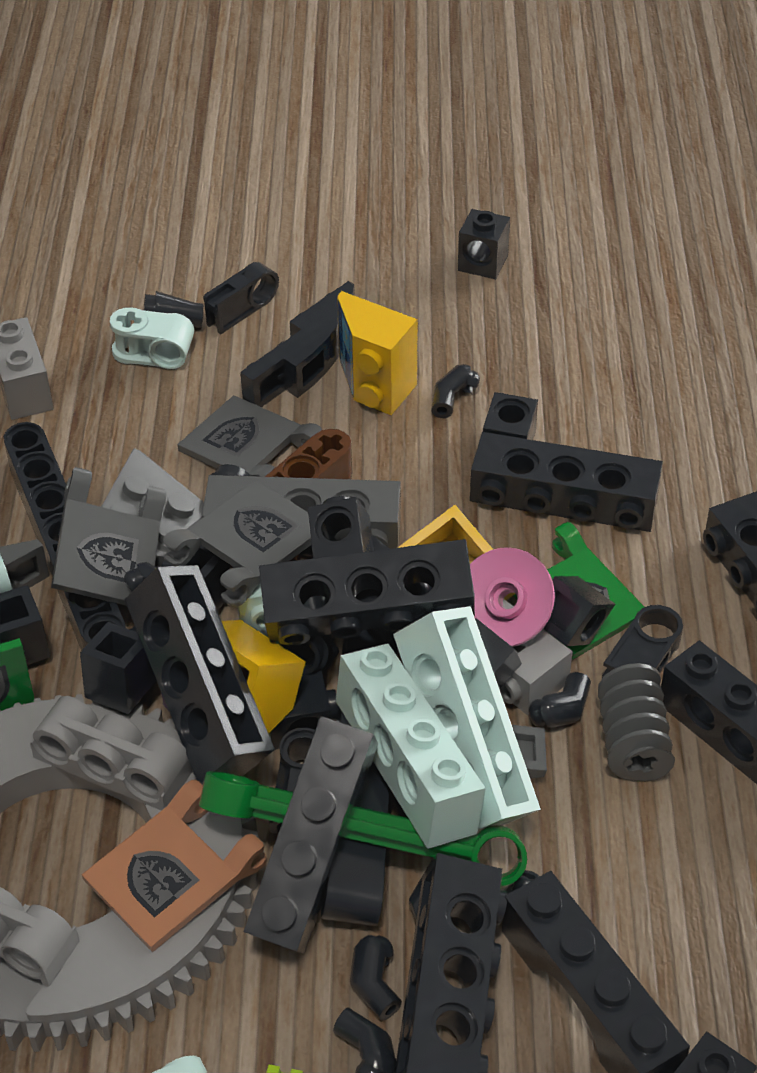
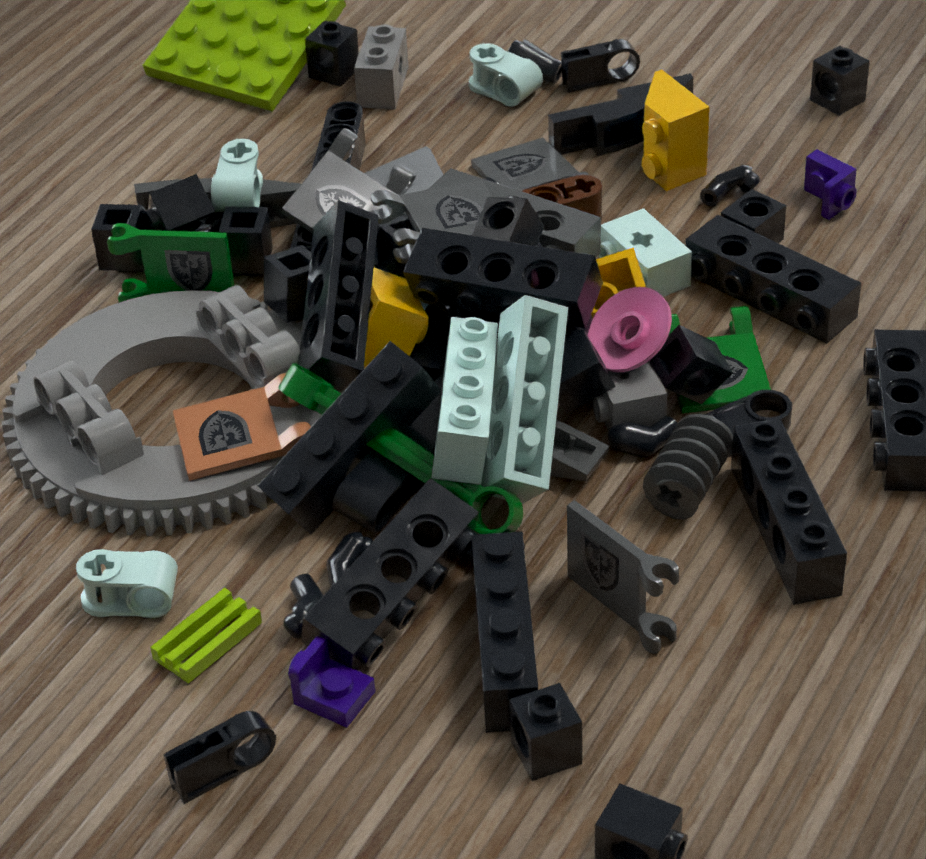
camera: 30 degrees right, 5 degrees down
none -> dark grey flag [567,500,679,654]
none -> light aqua brick [599,208,692,297]
none -> dark purple bracket [804,149,857,220]

